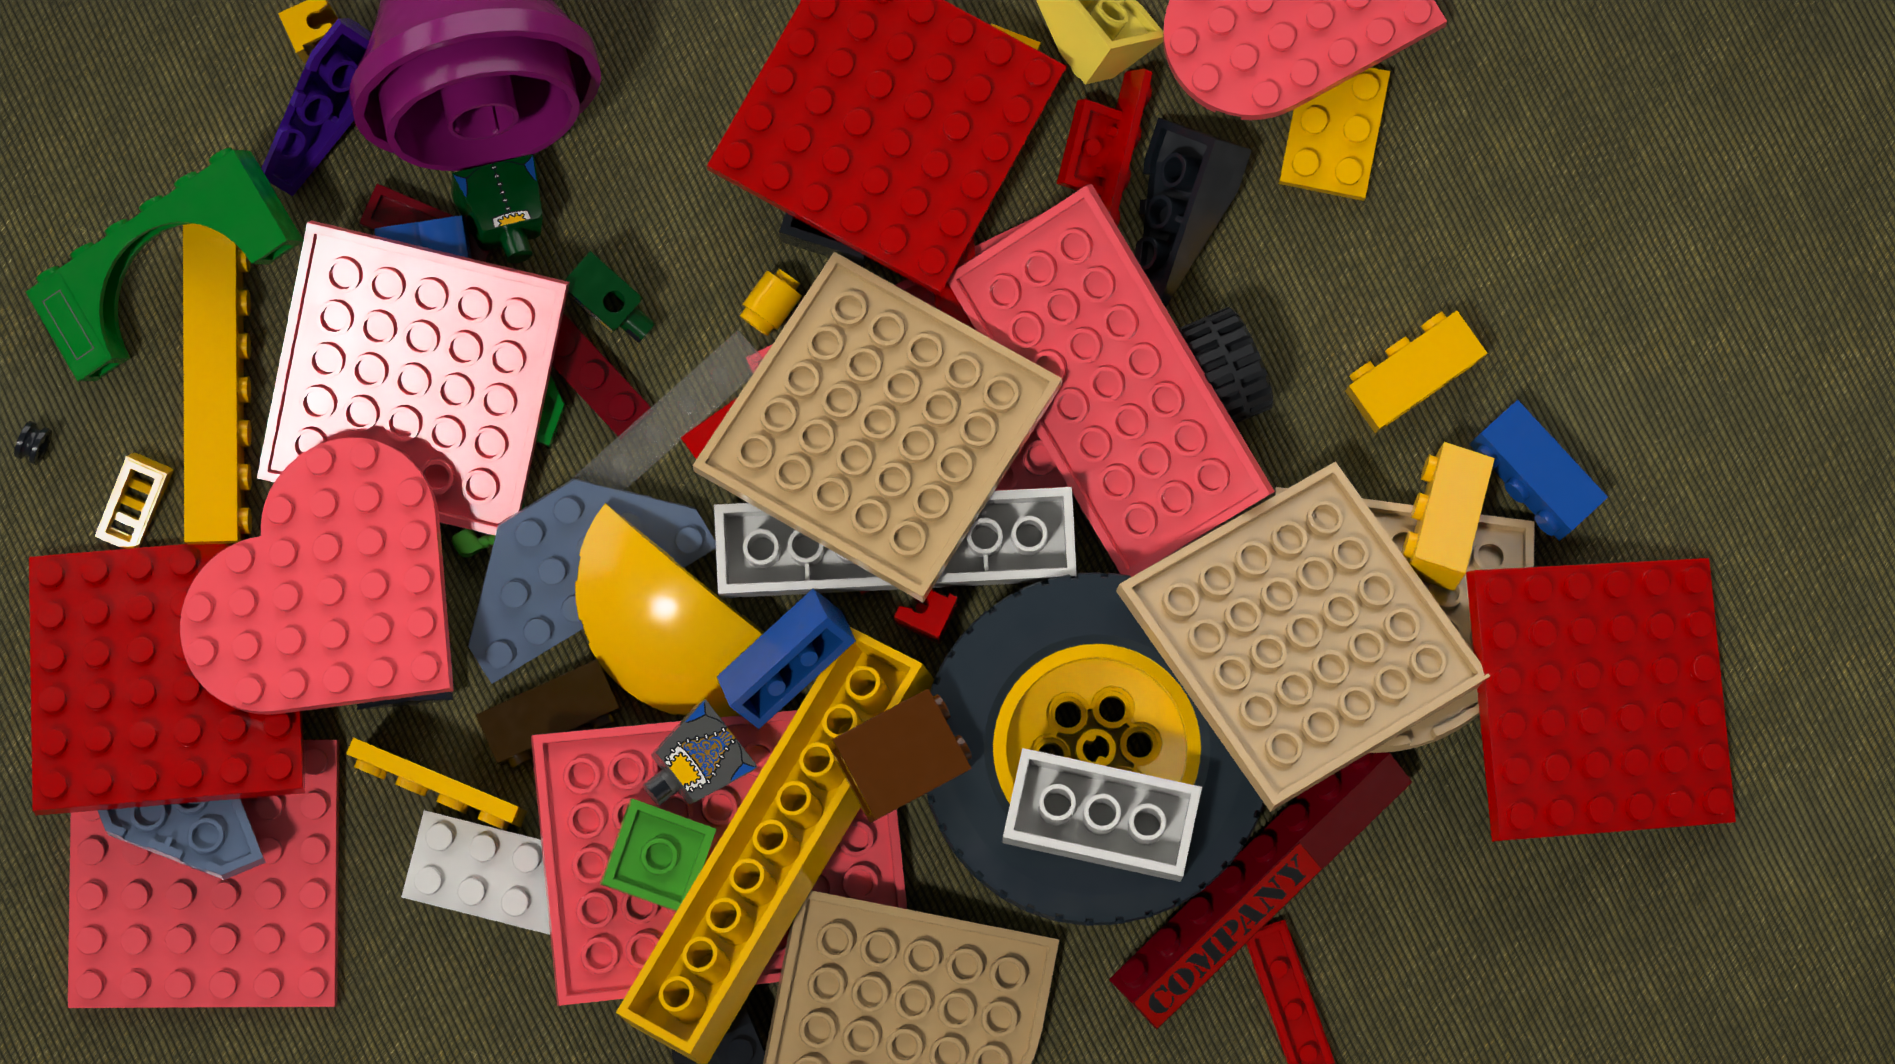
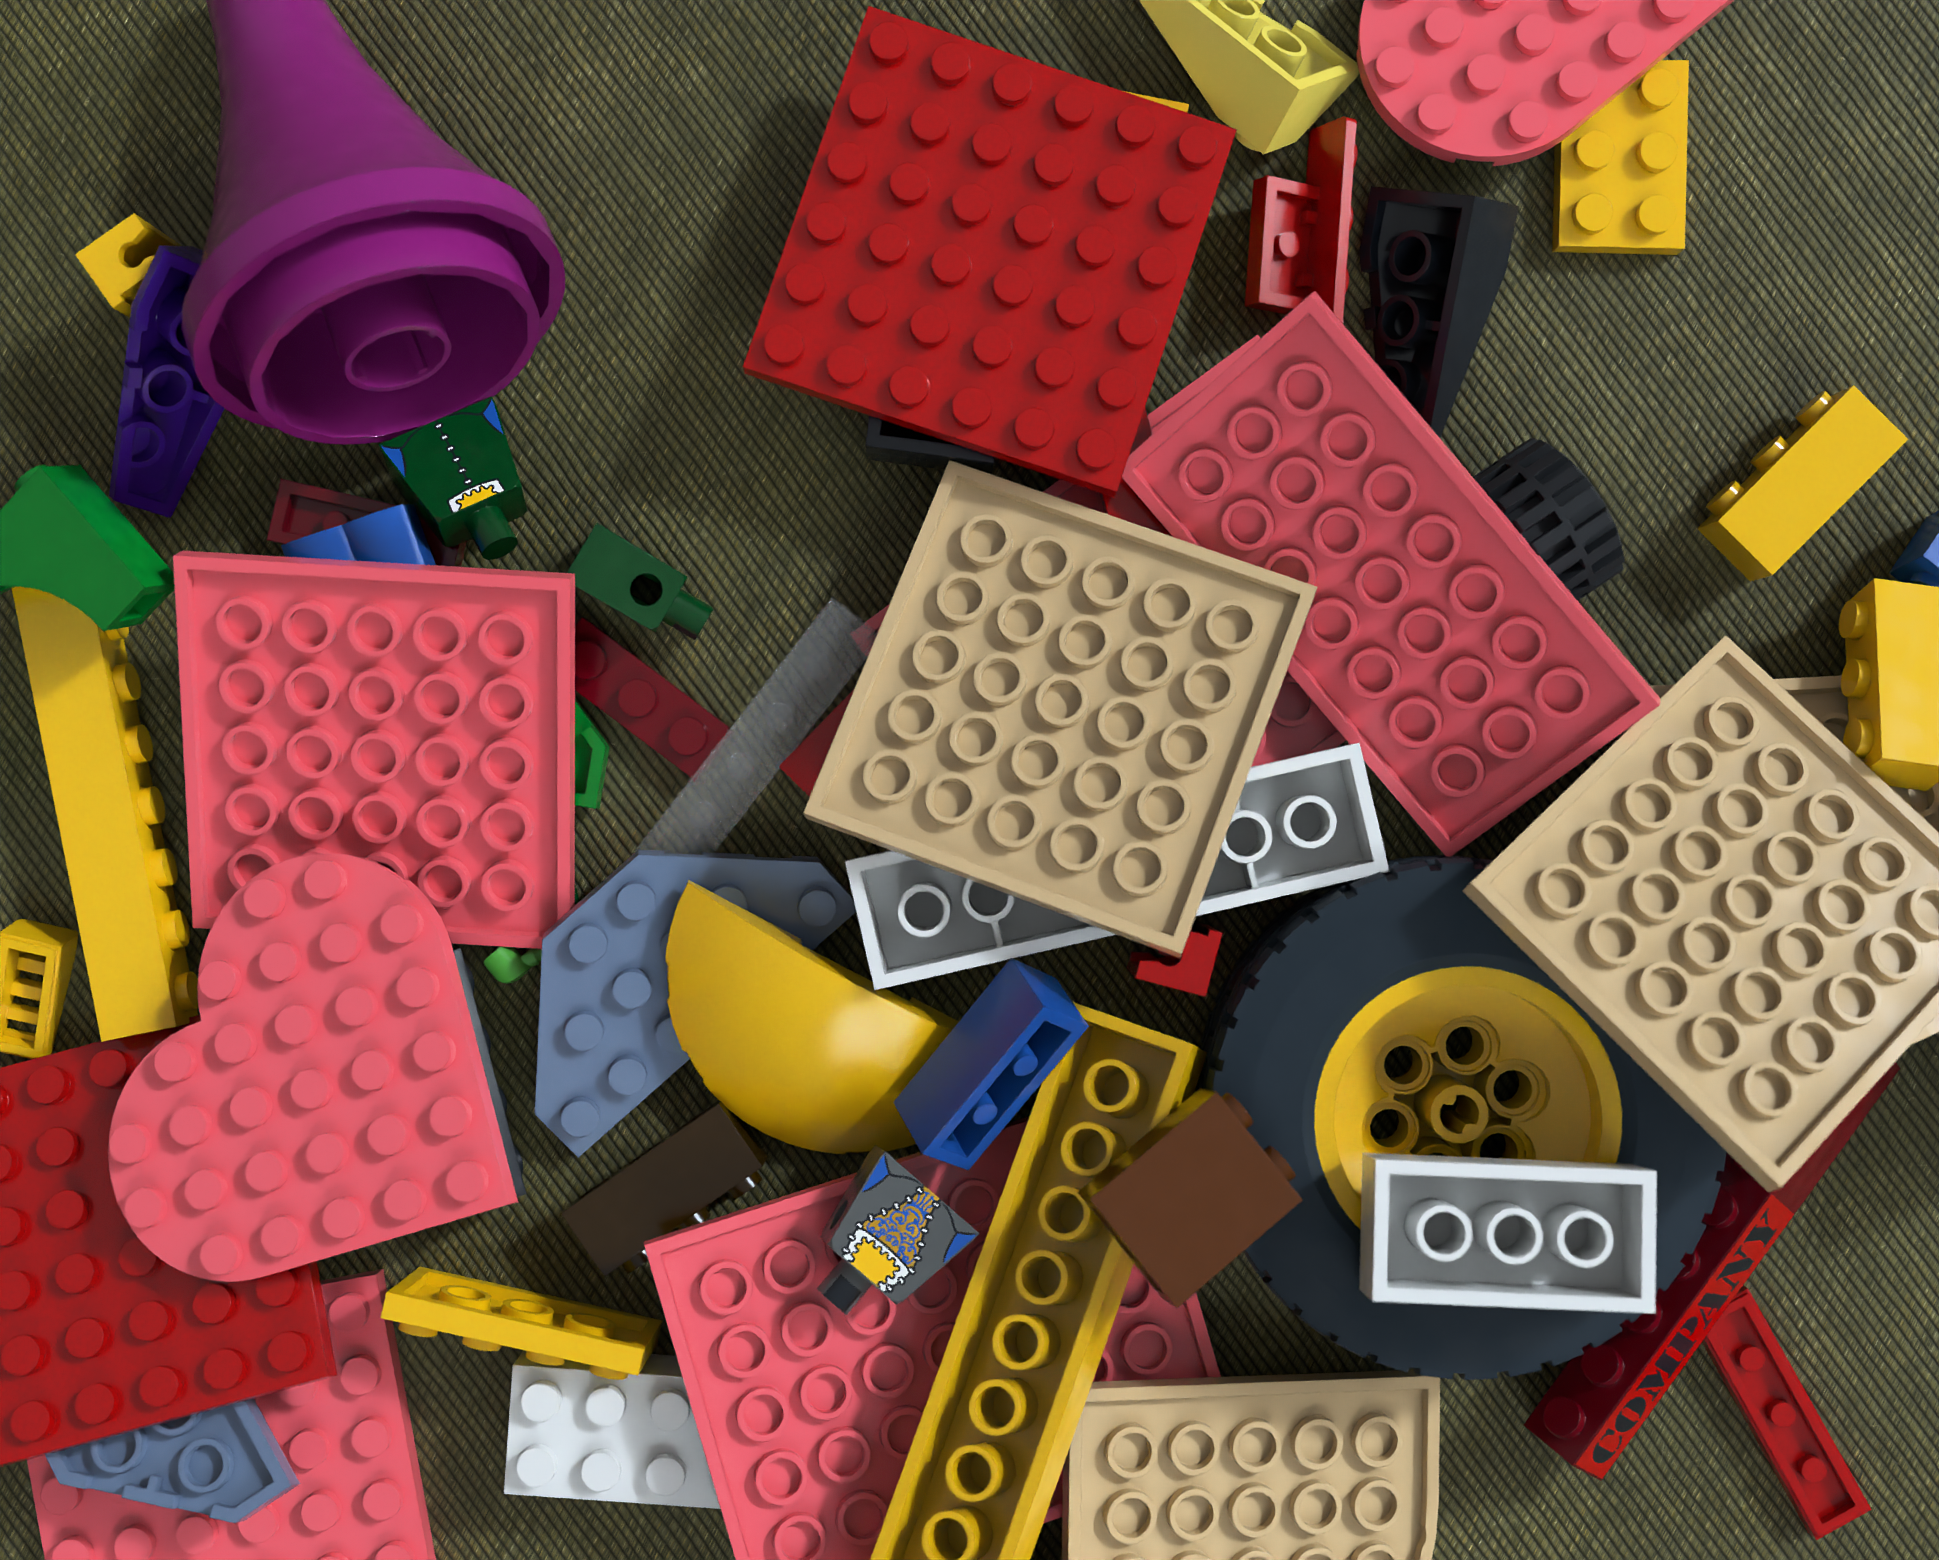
camera: 15 degrees left, 5 degrees up
bright green plate [600,798,717,912] -> none
yellow brick [739,269,802,336] -> none

